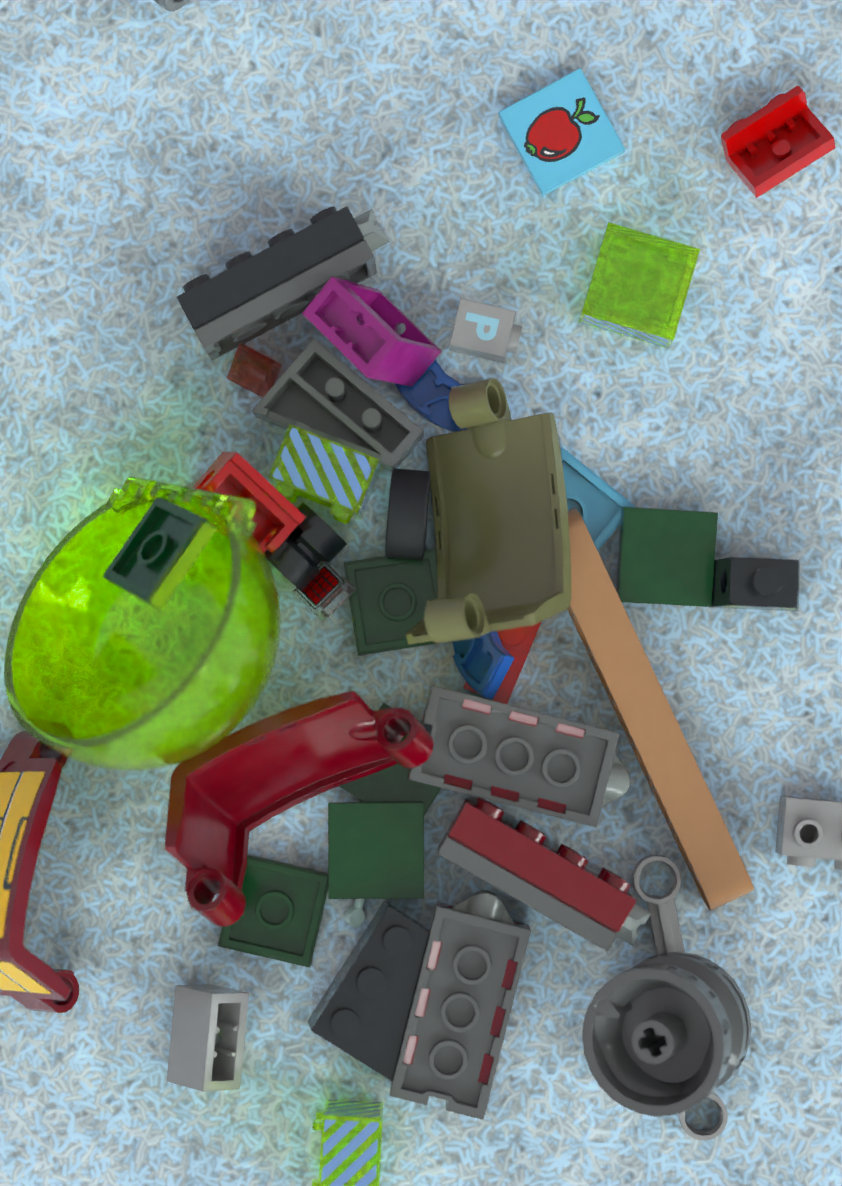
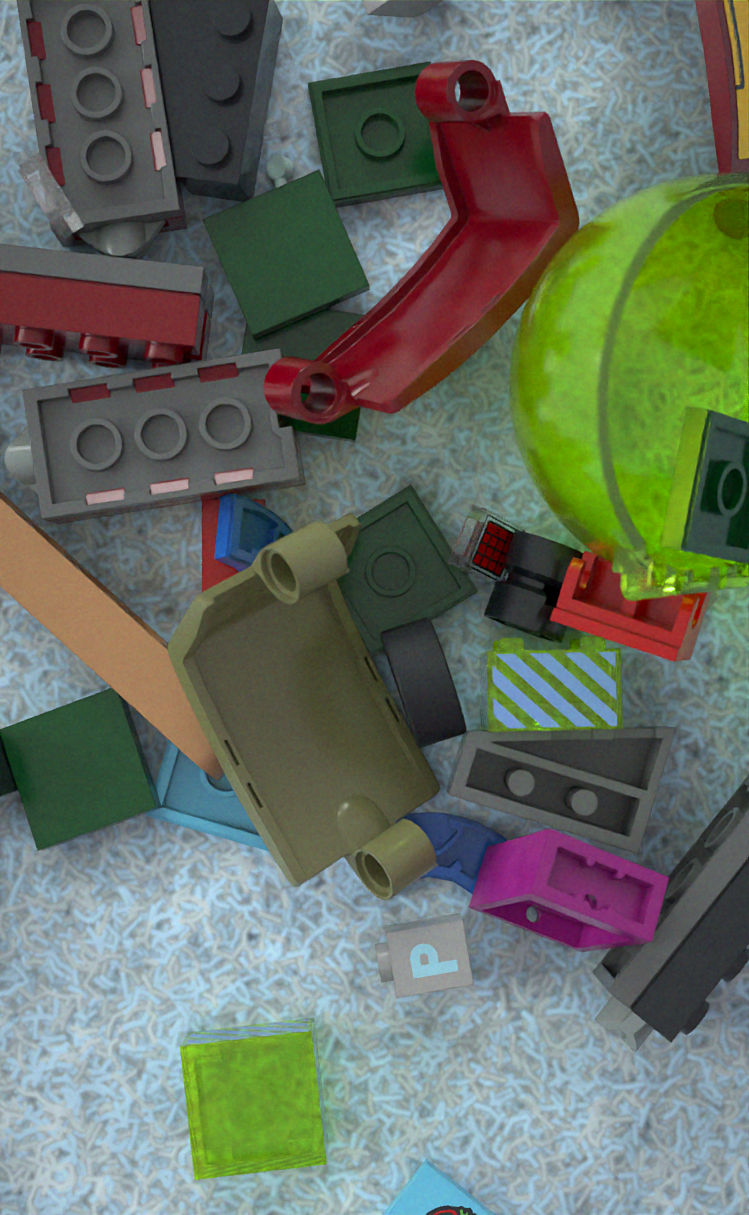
camera: 145 degrees right, 0 degrees up
clear red slope [227,343,282,398] -> none
none -> clear tile [18,153,84,237]

